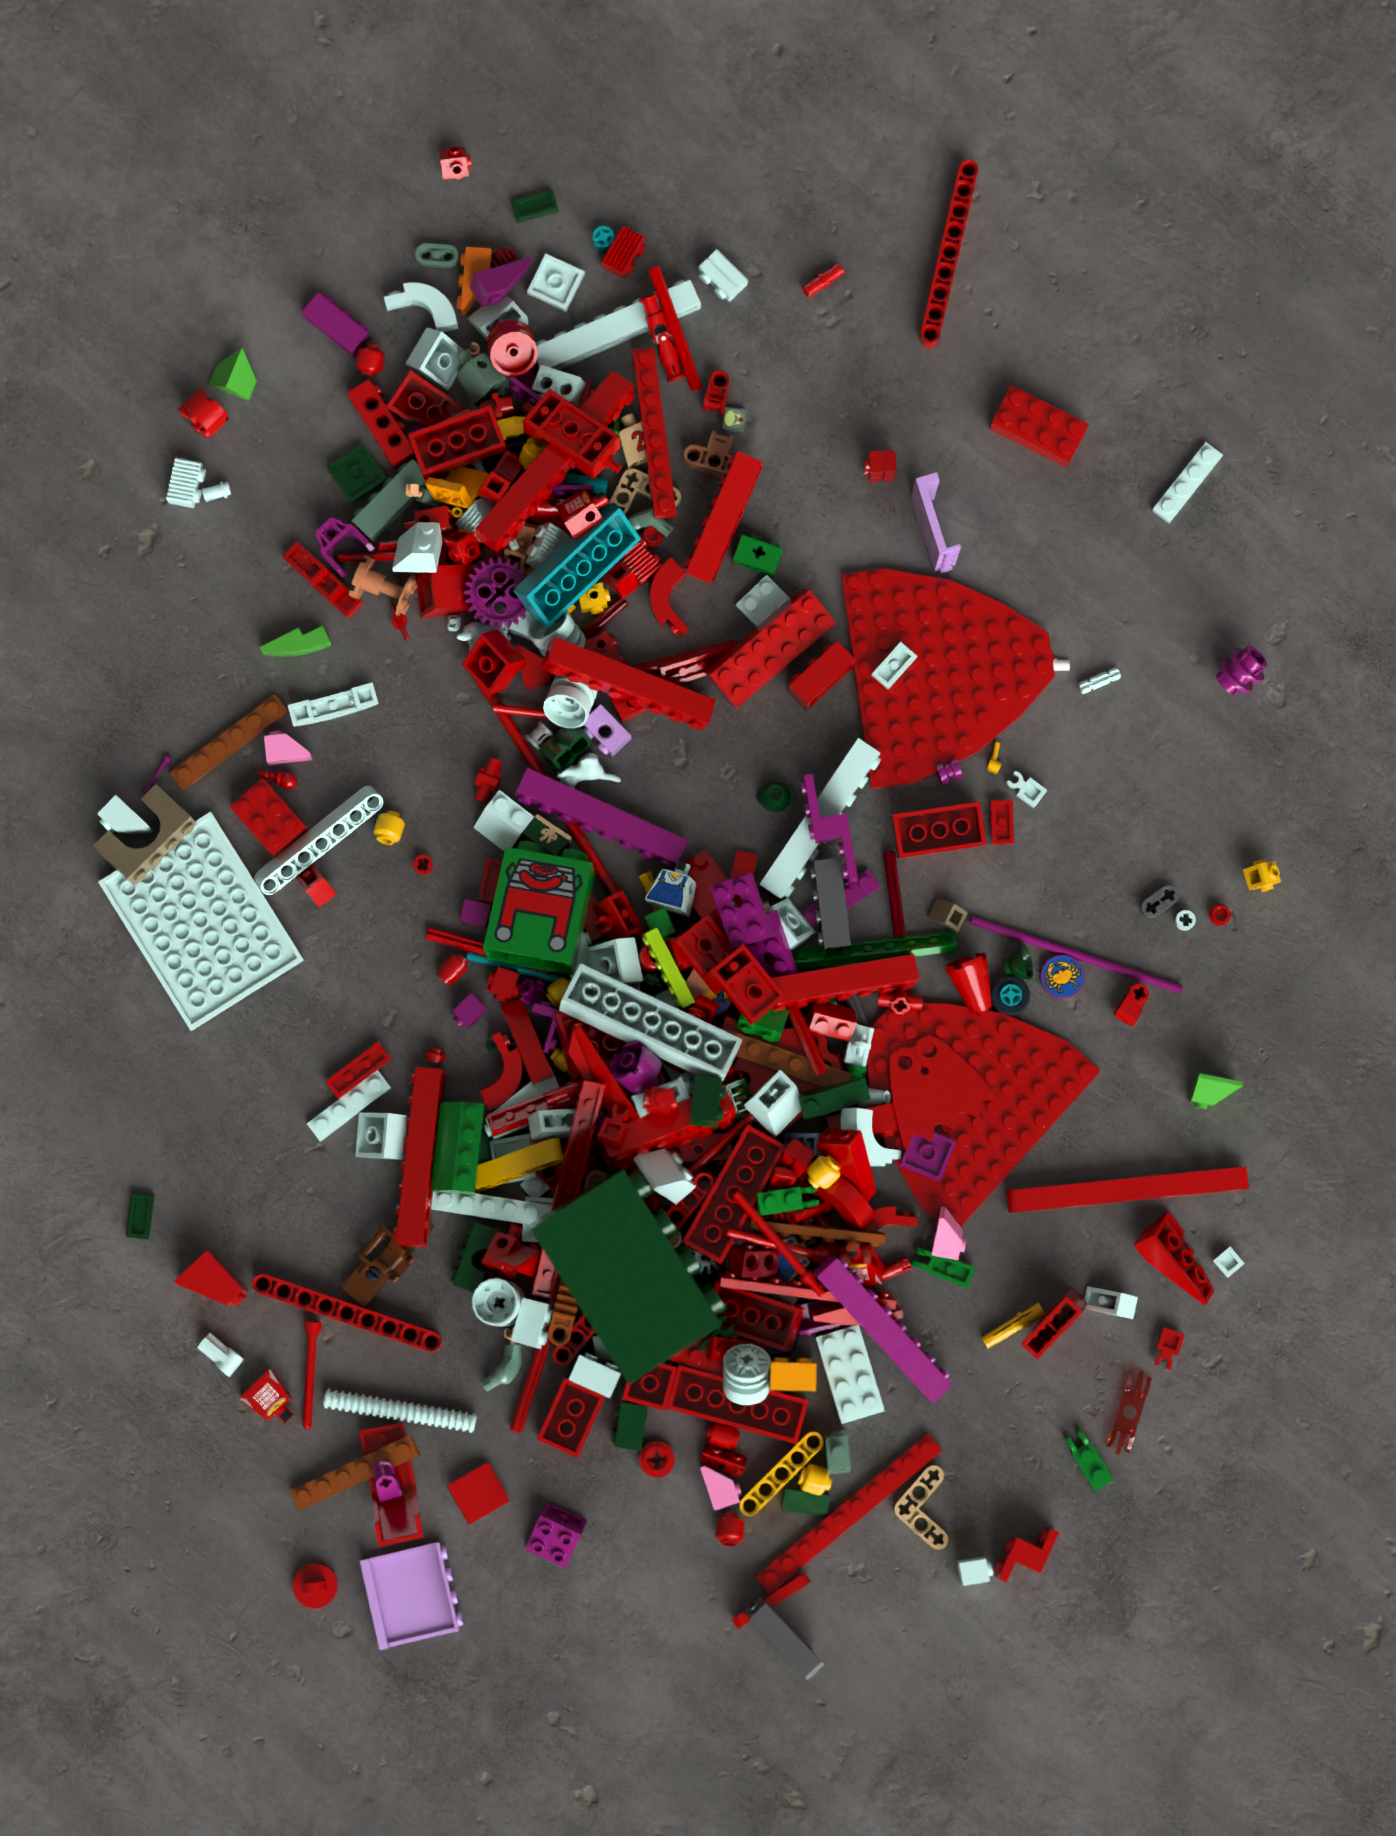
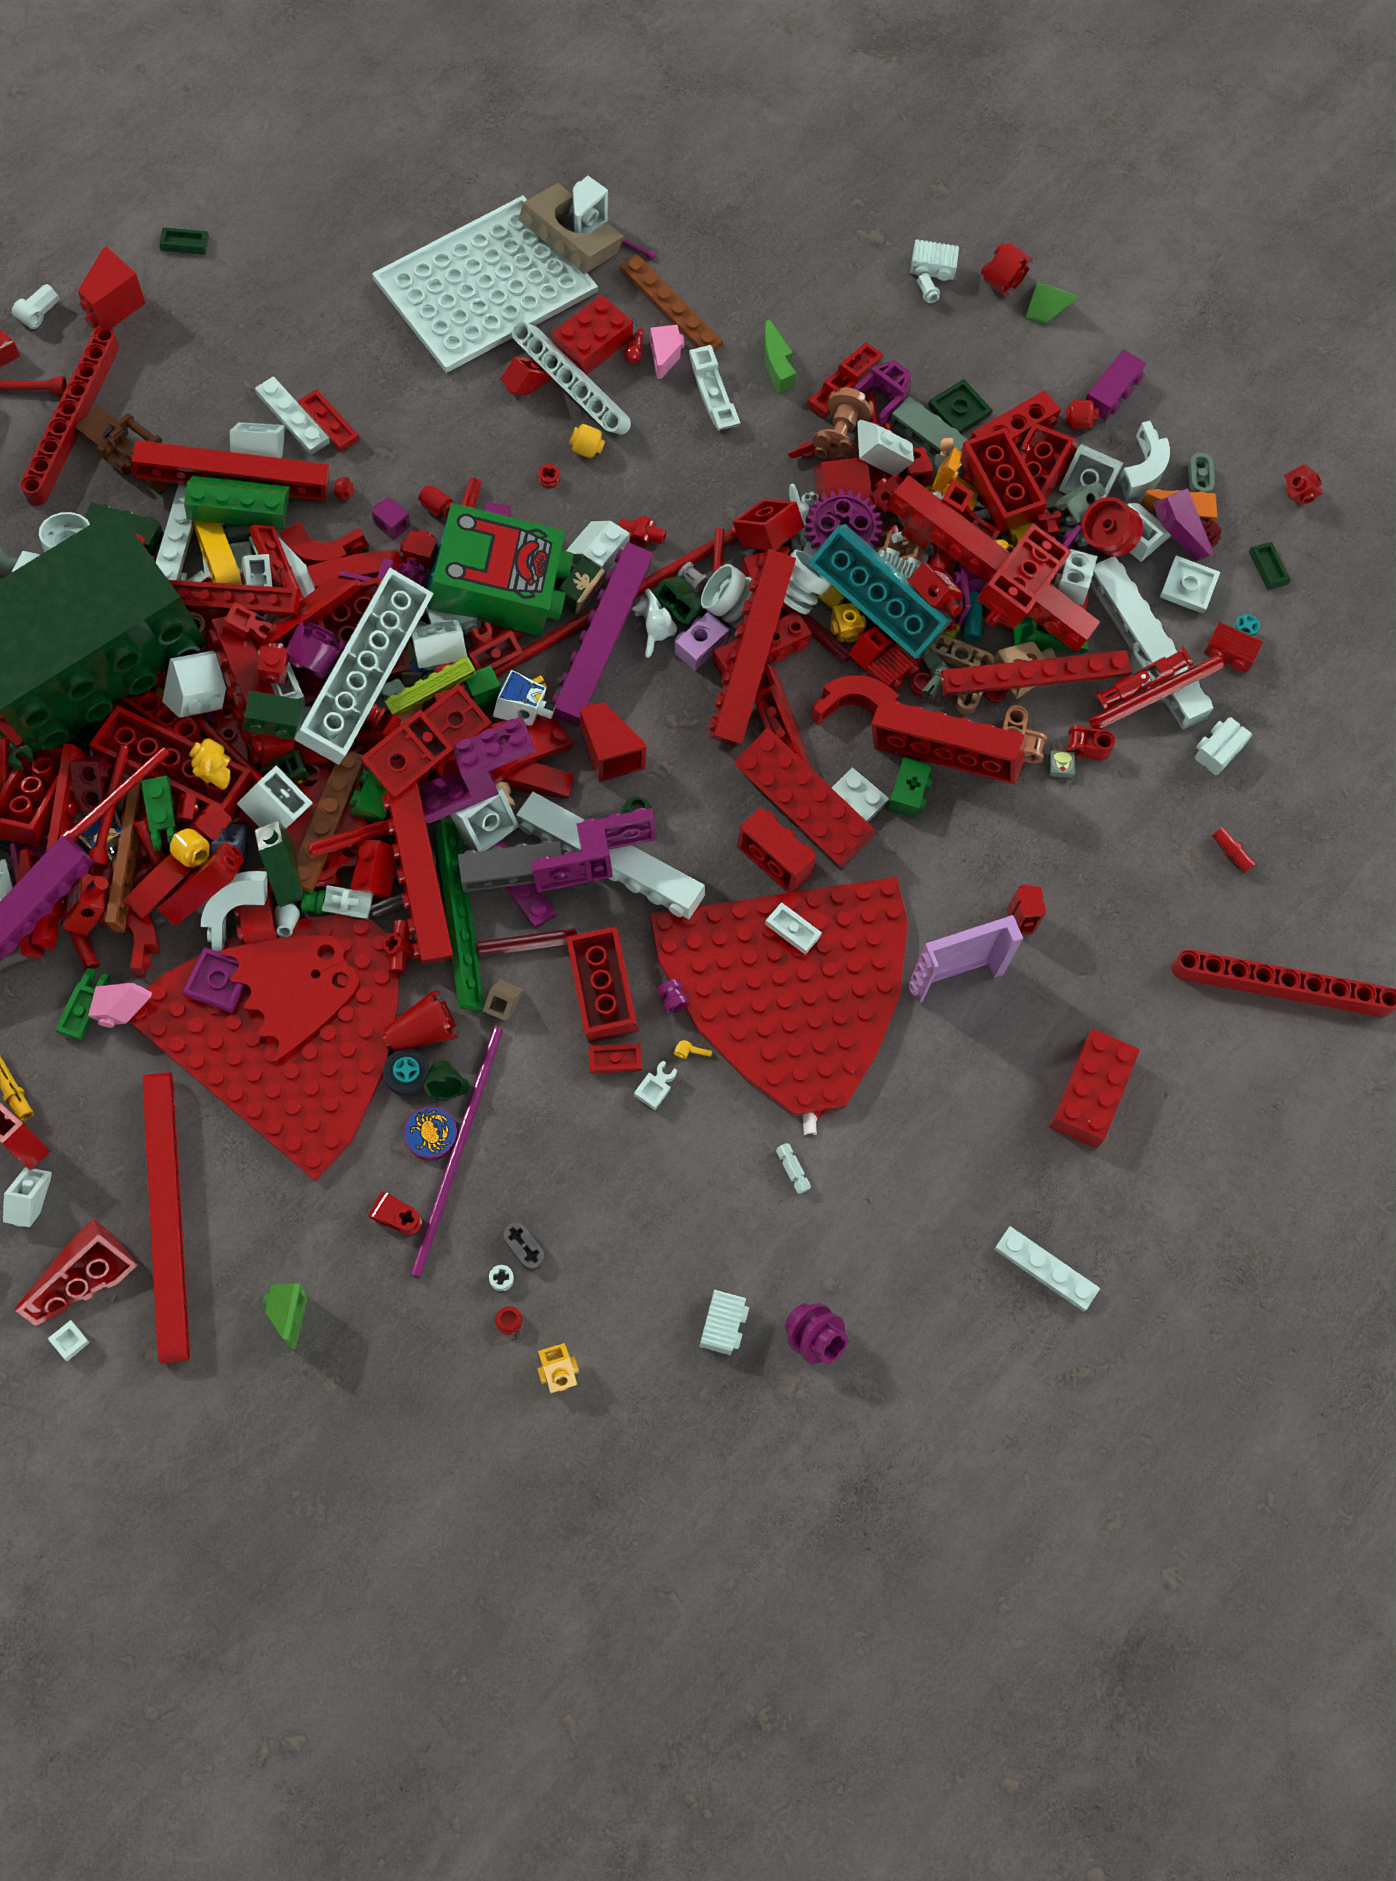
camera: 80 degrees right, 15 degrees down
none -> yellow head [189,738,230,789]
none -> red slope [580,702,647,782]
none -> light aqua brick [699,1290,749,1355]

